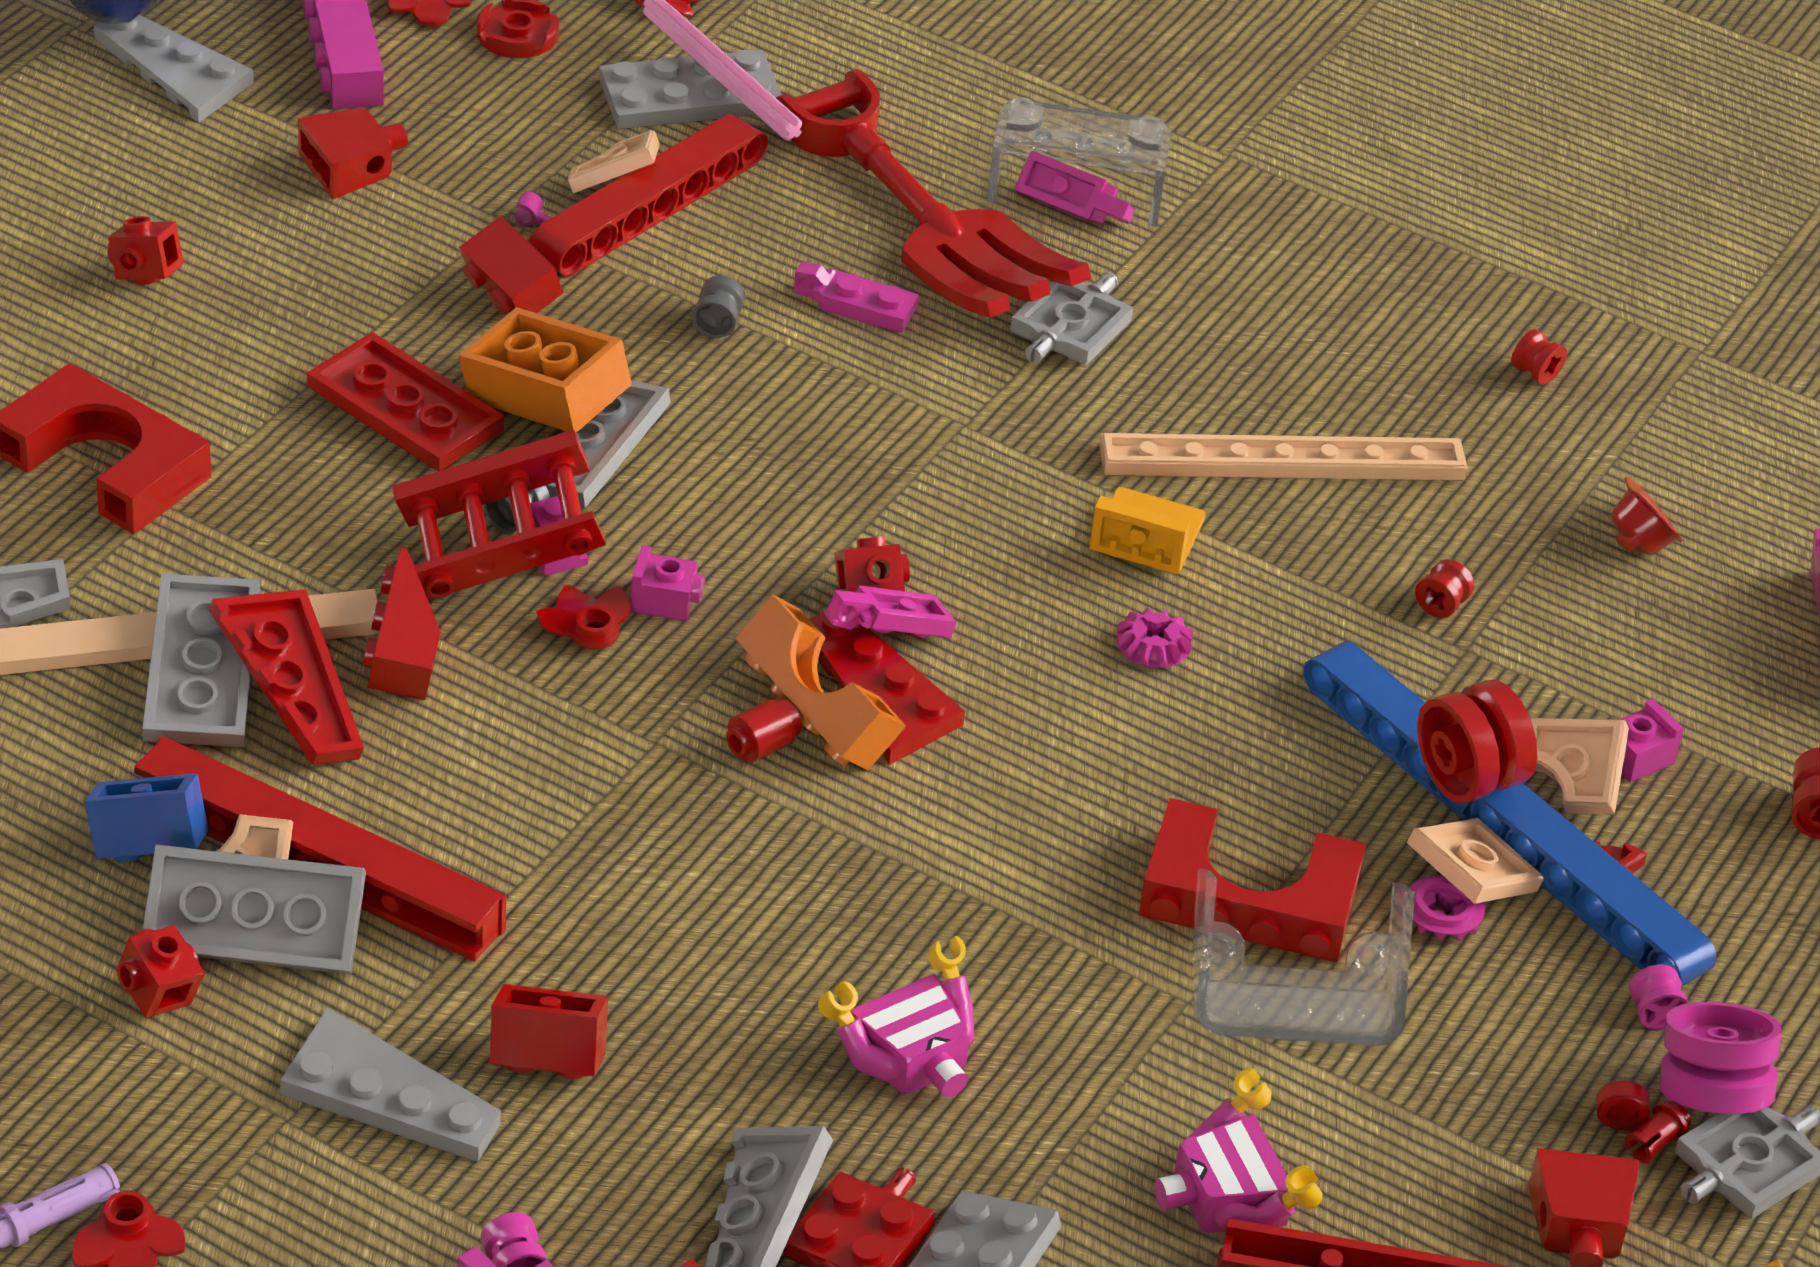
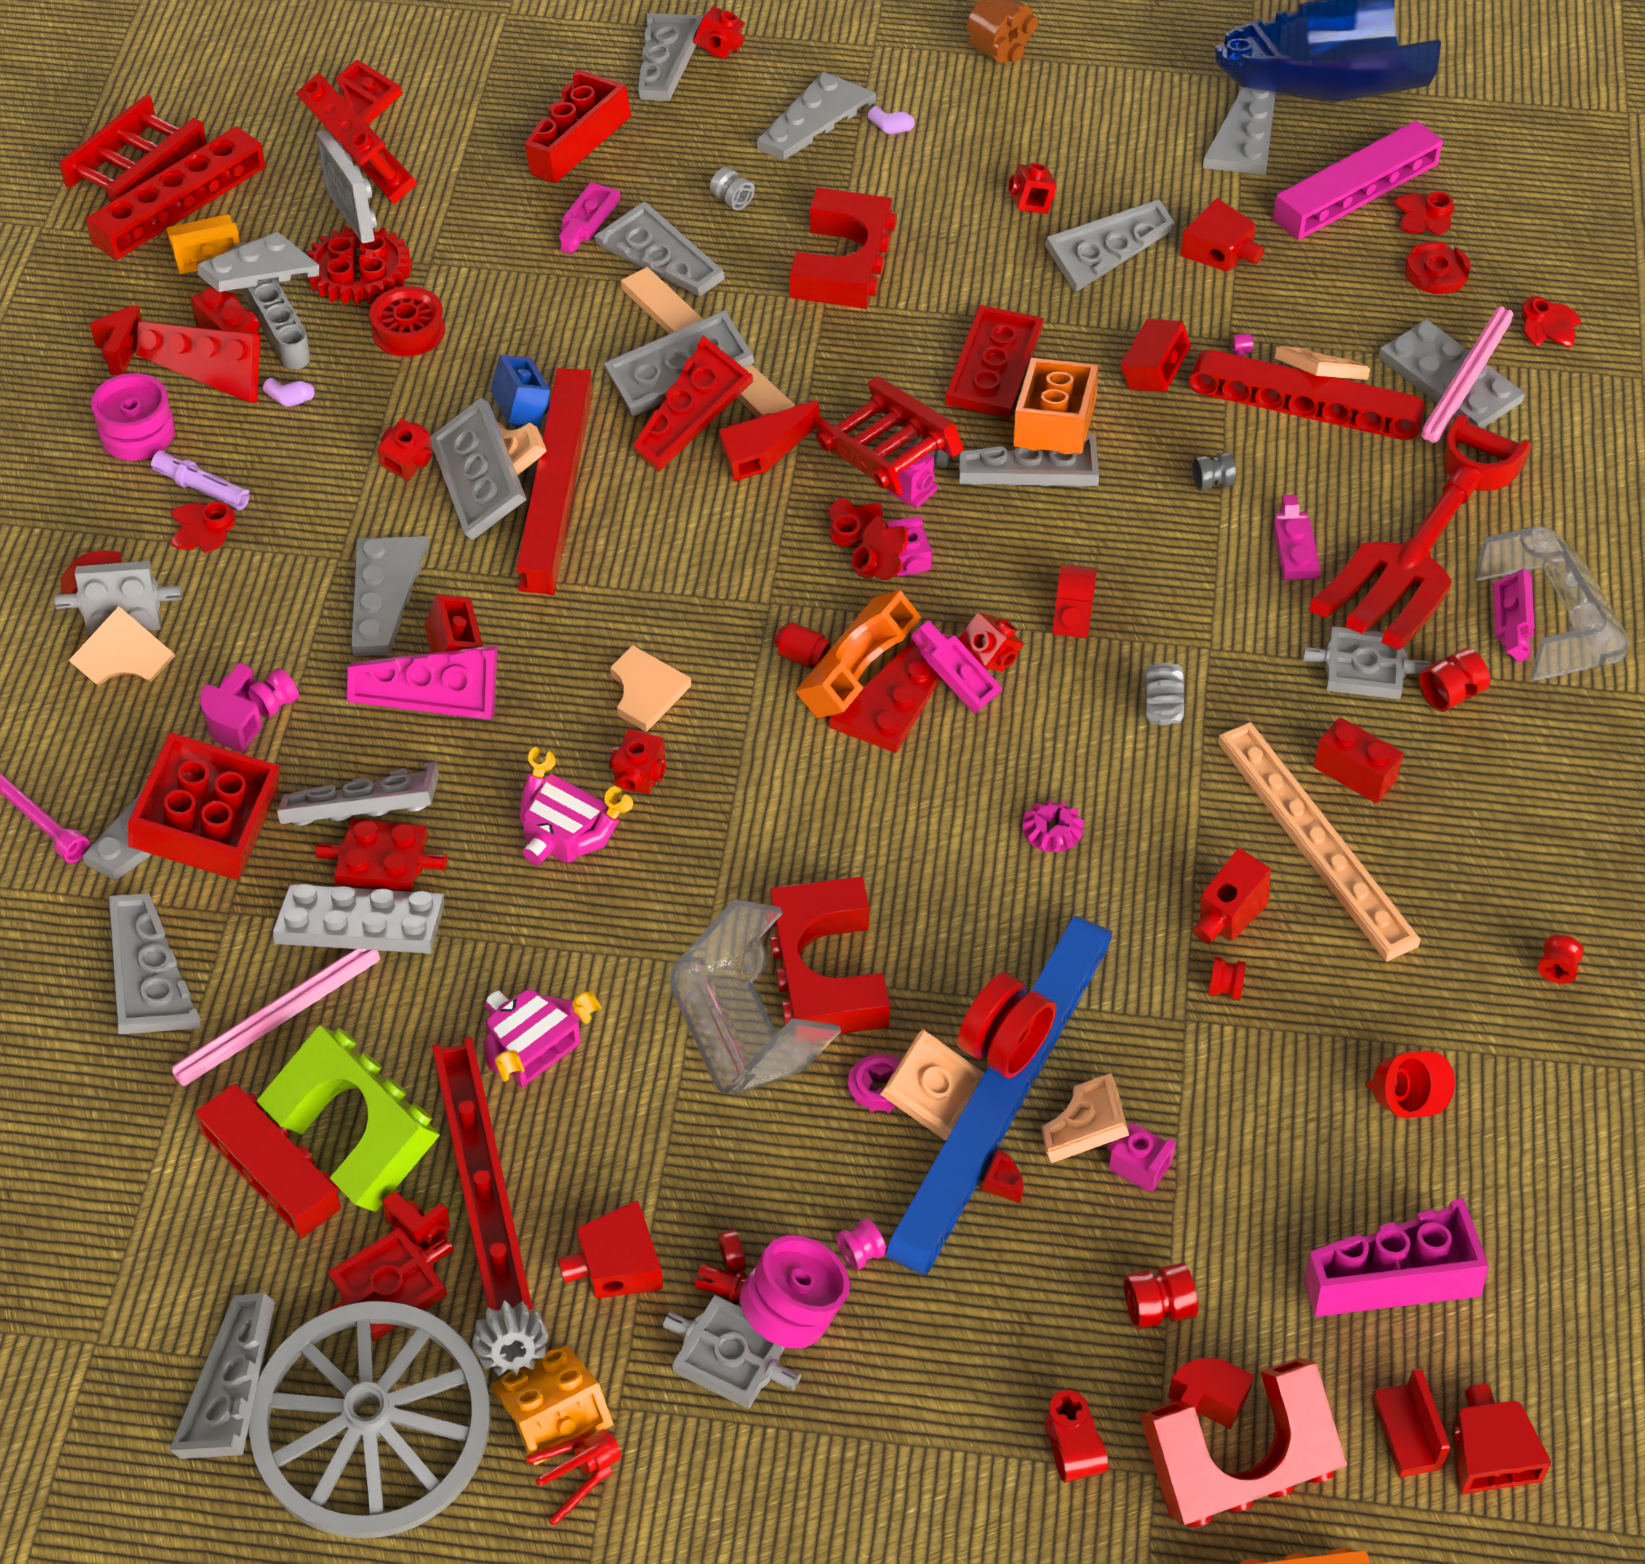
camera: 70 degrees right, 10 degrees up
light orange bracket [1089,487,1205,575] -> none
none -> dark pink wing [347,645,498,720]
none -> red brick [609,729,667,795]
none -> light nougat tile [610,645,691,732]
none -> red plate [851,516,908,580]
none -> light grey wing [1045,200,1175,293]
none -> red brick [1052,563,1097,639]
none -> light grey gear [1145,662,1184,725]
none -> red torso [1192,848,1271,944]
none -> red brick [1313,716,1404,804]
none -> red wheel [1419,648,1490,712]

